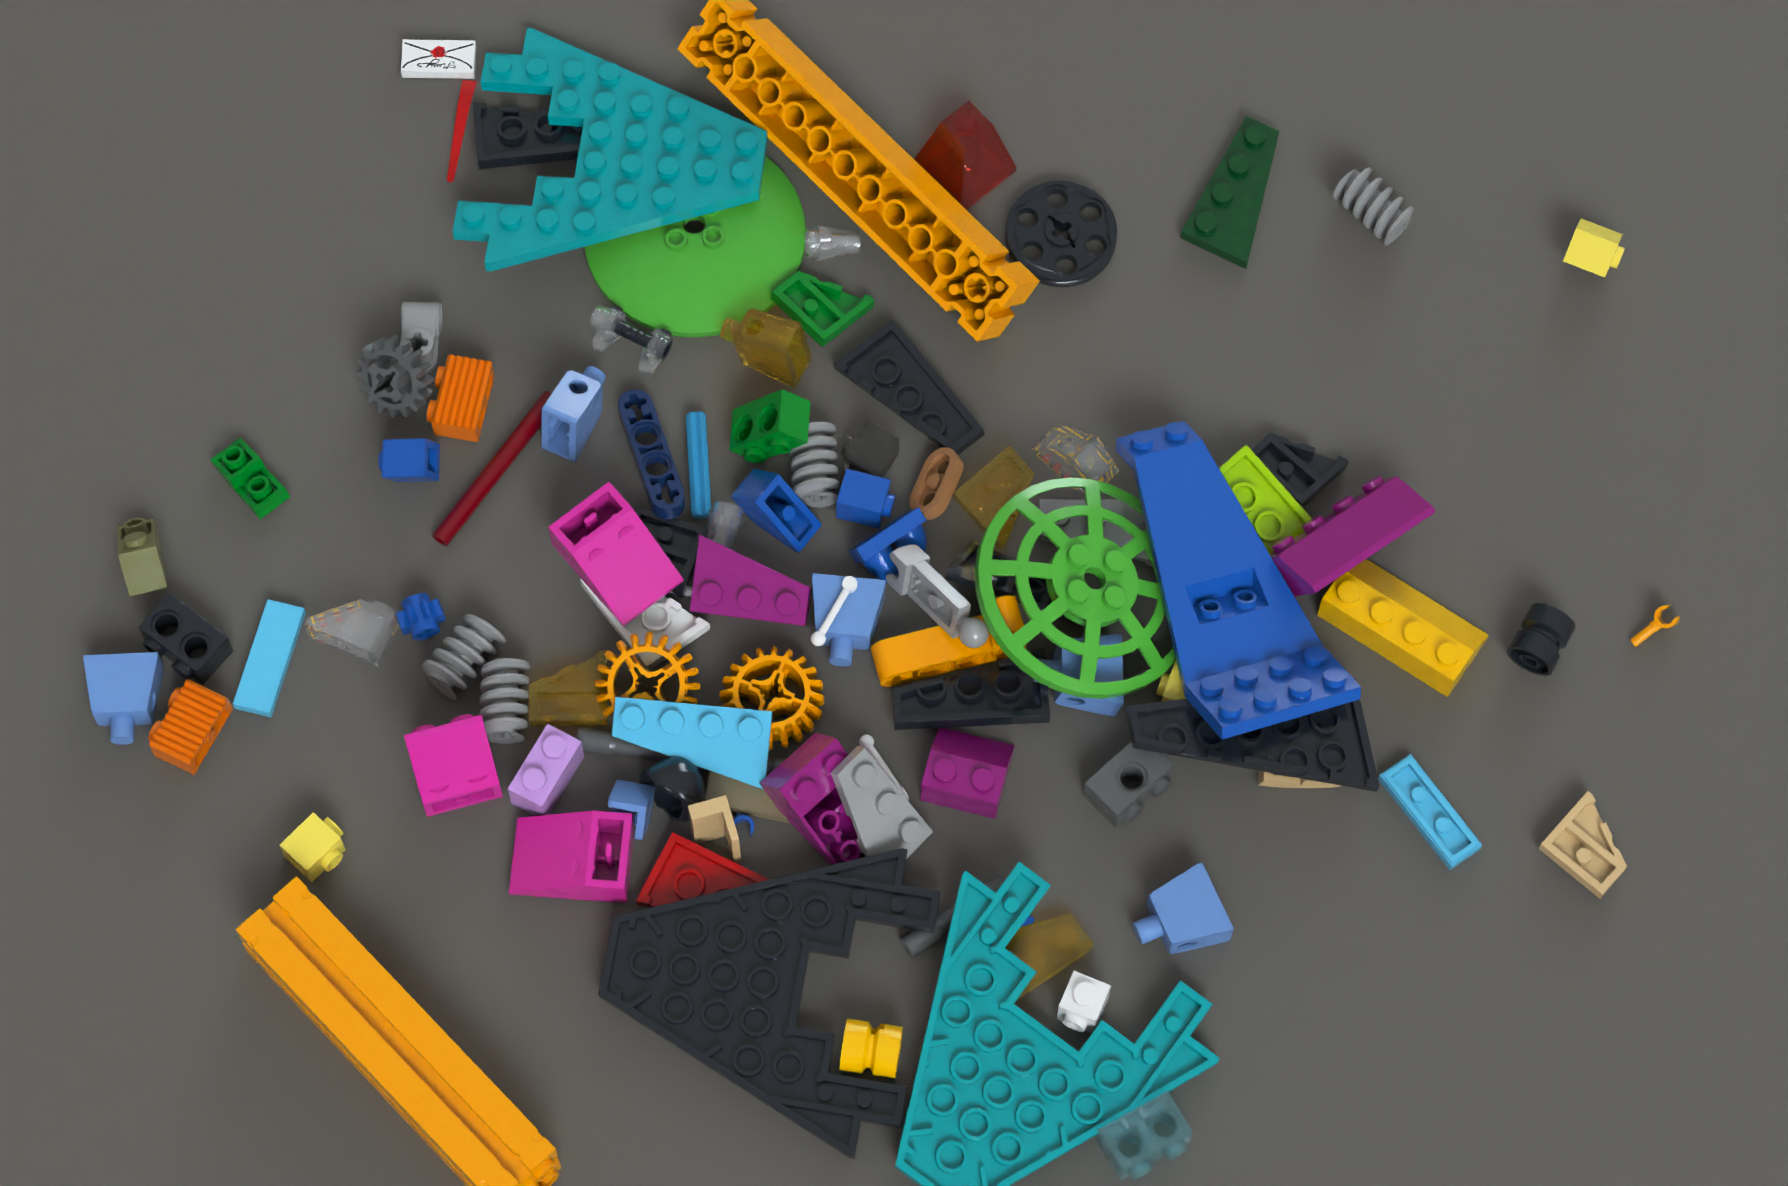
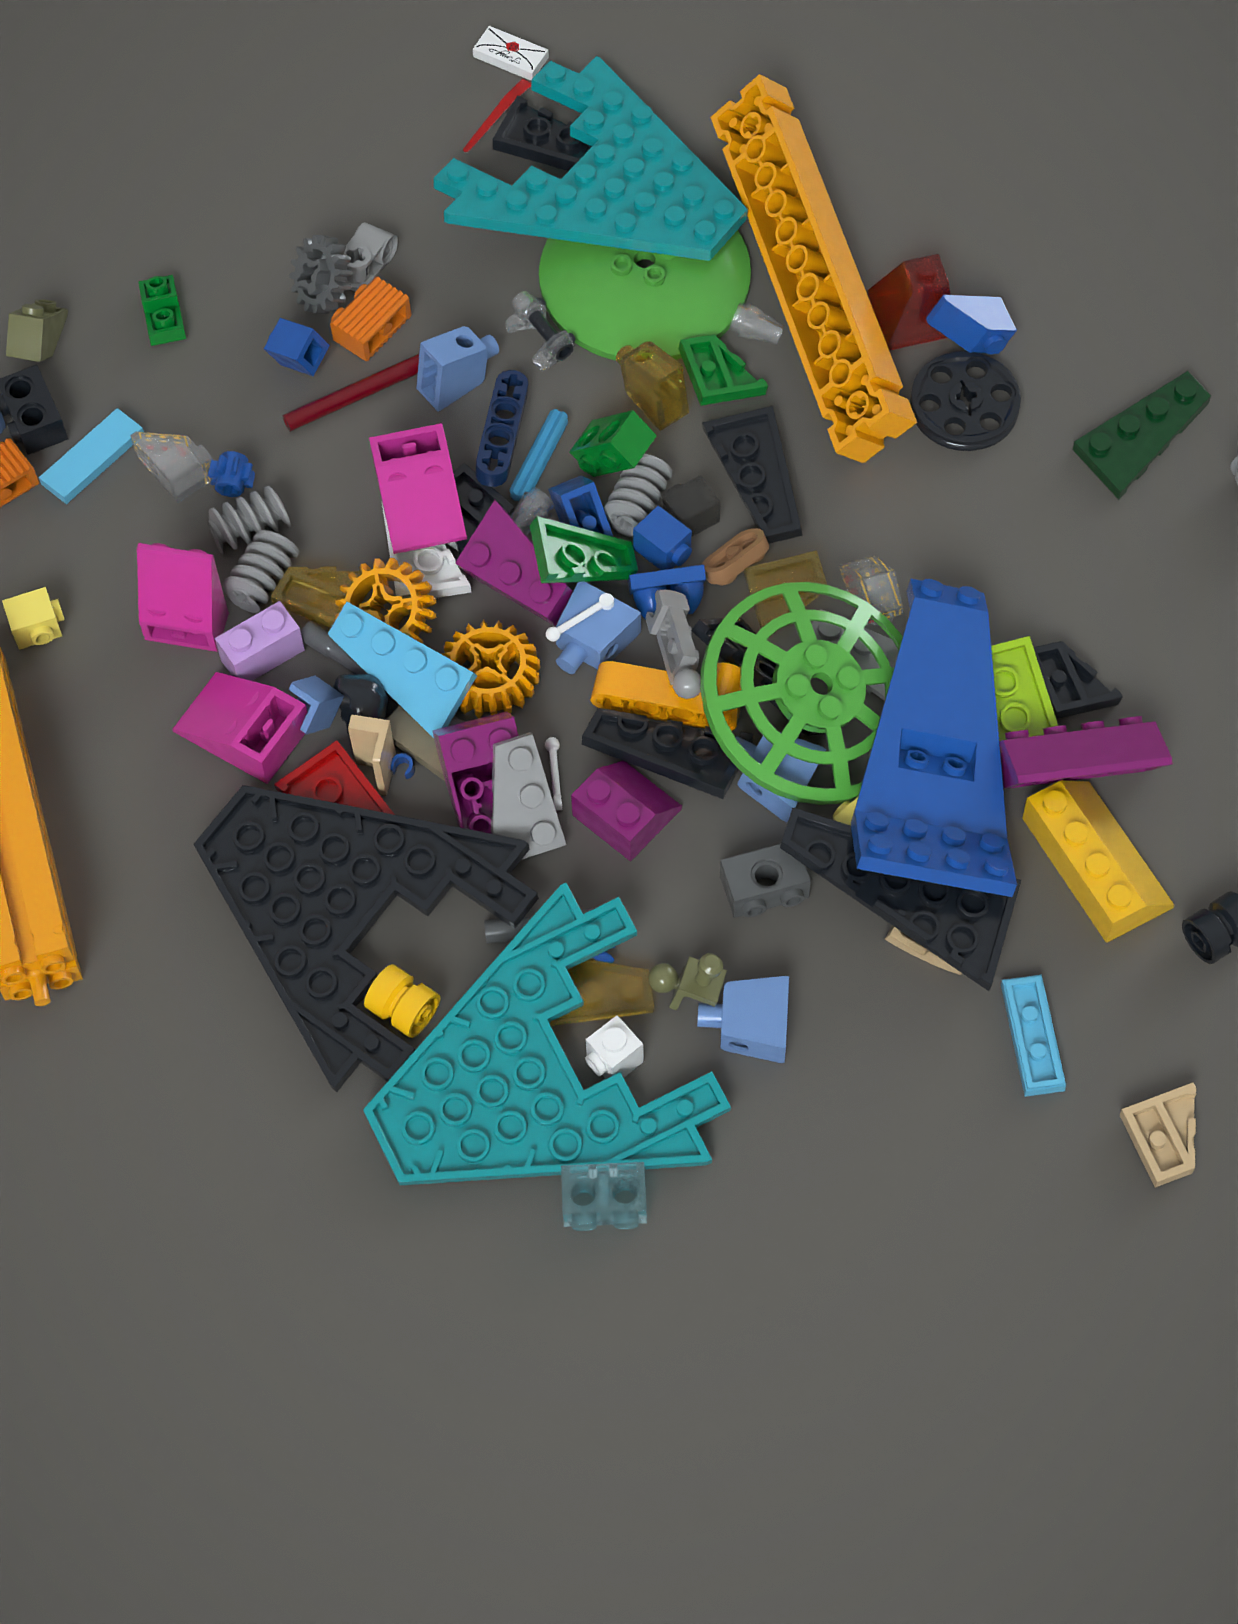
camera: 30 degrees right, 5 degrees down
none -> green wing [529,516,638,584]
none -> olive piece [648,953,727,1010]
none -> blue slope [926,295,1017,354]

